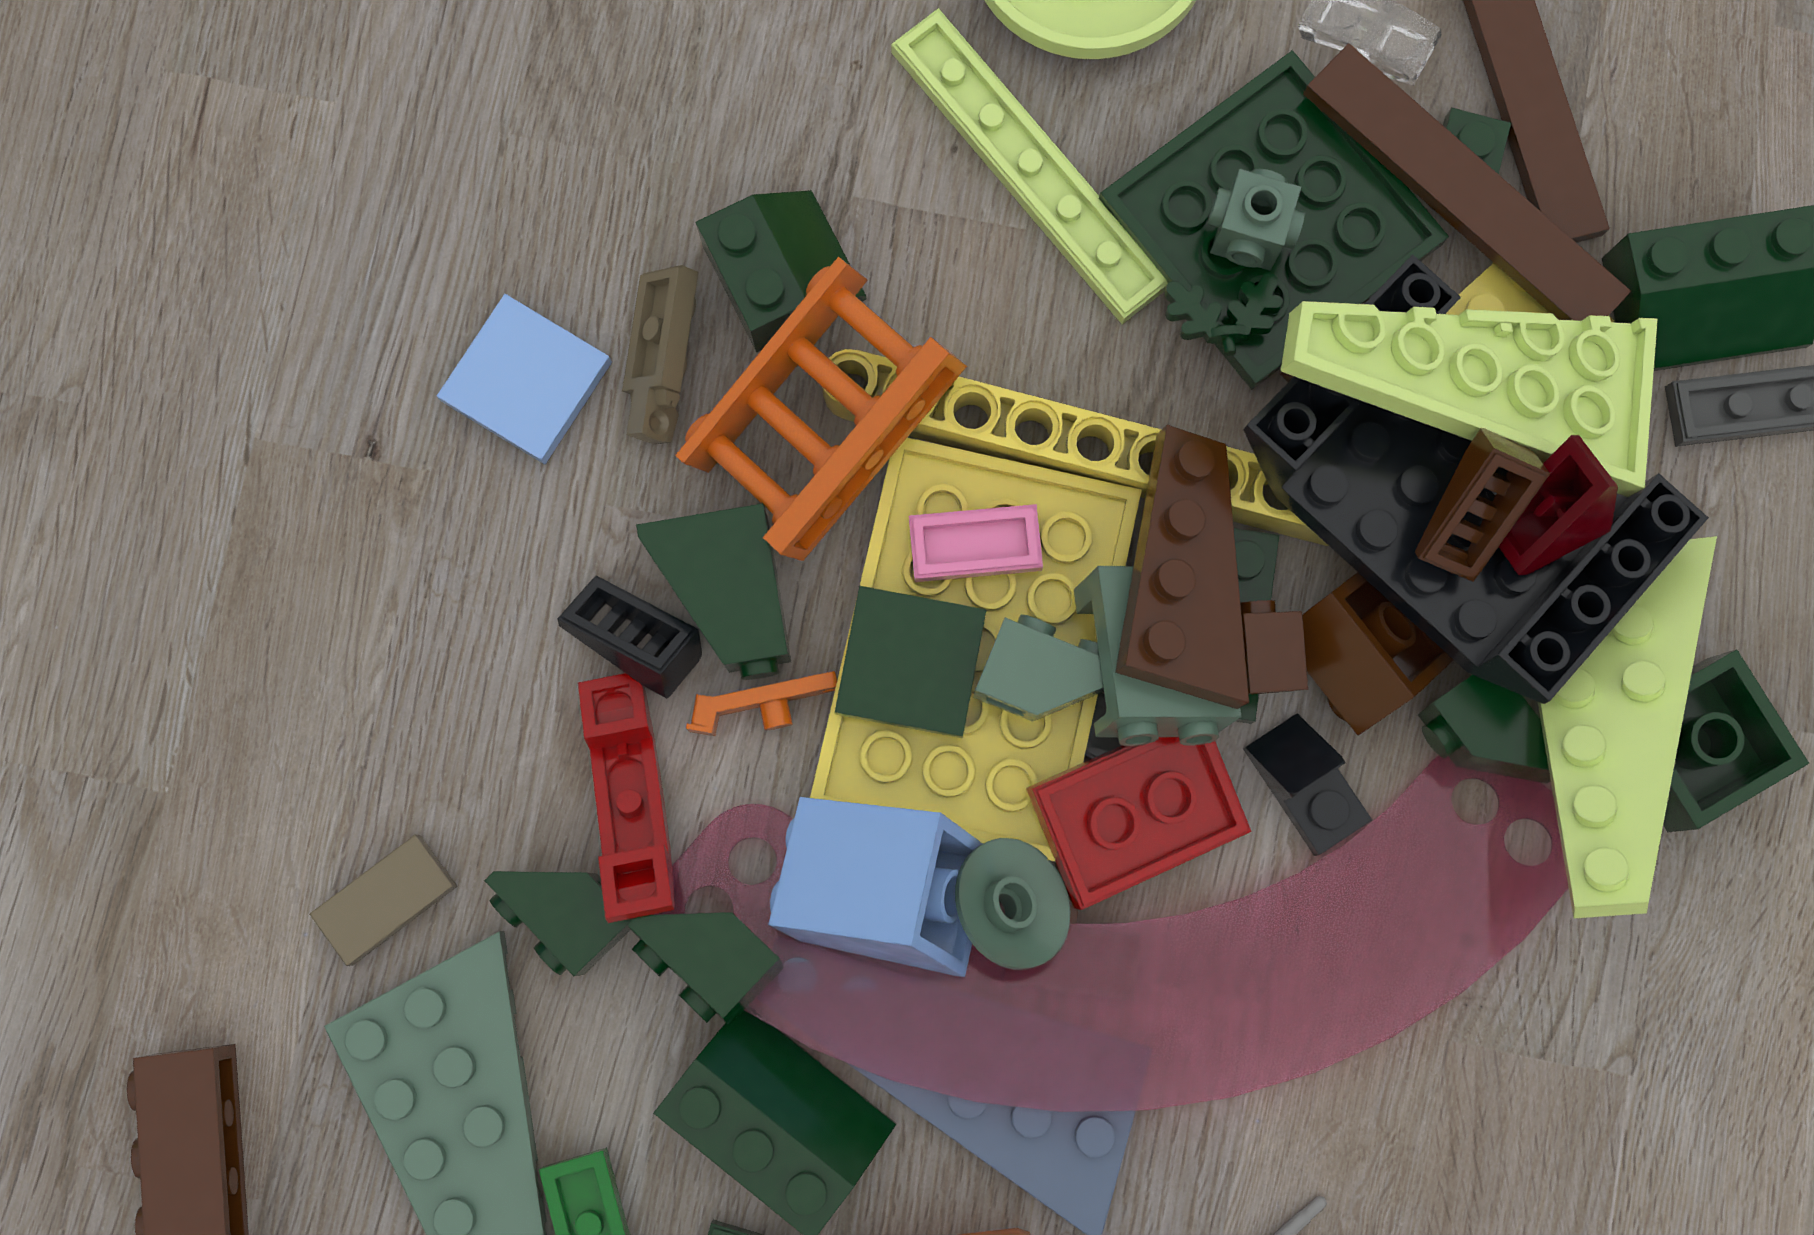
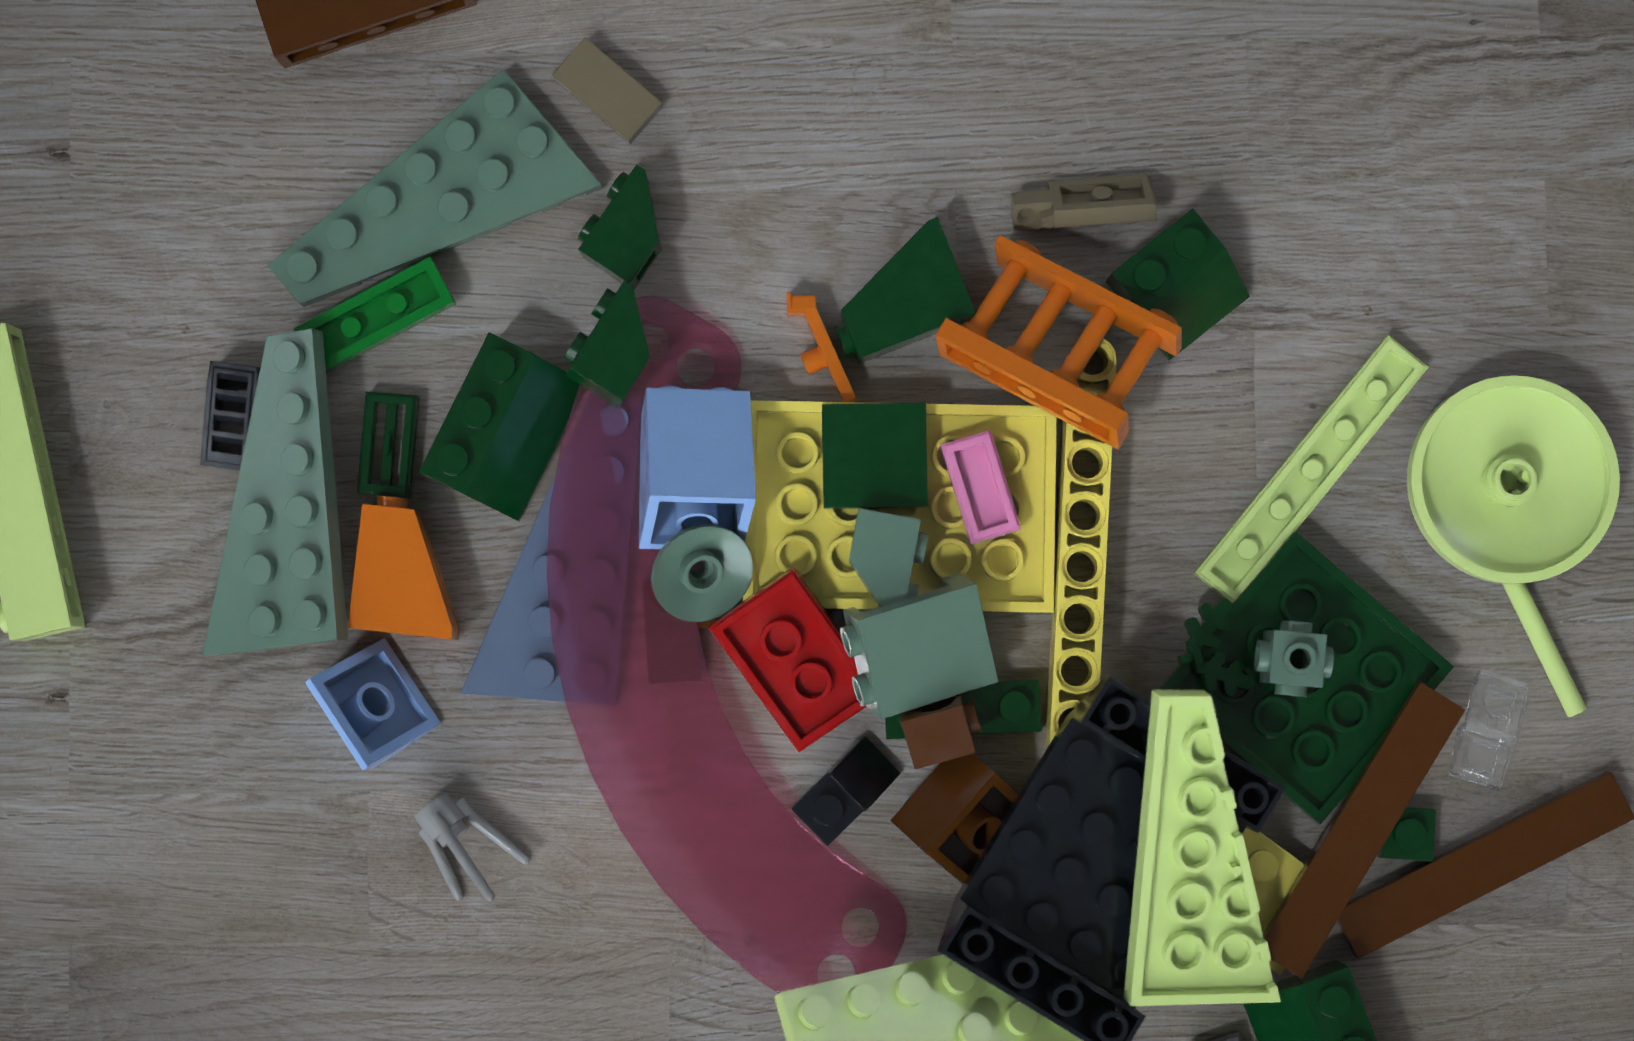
camera: 80 degrees right, 5 degrees up
light blue tile [437,294,612,465] -> none
black slope [557,576,702,699] -> none
red slope [578,673,675,923] -> none
reddish brown wing [1115,425,1249,709] -> none
reddish brown slope [1415,428,1550,582] -> none
dark green slope [1418,675,1551,784] -> none
dark red slope [1499,435,1618,575] -> none

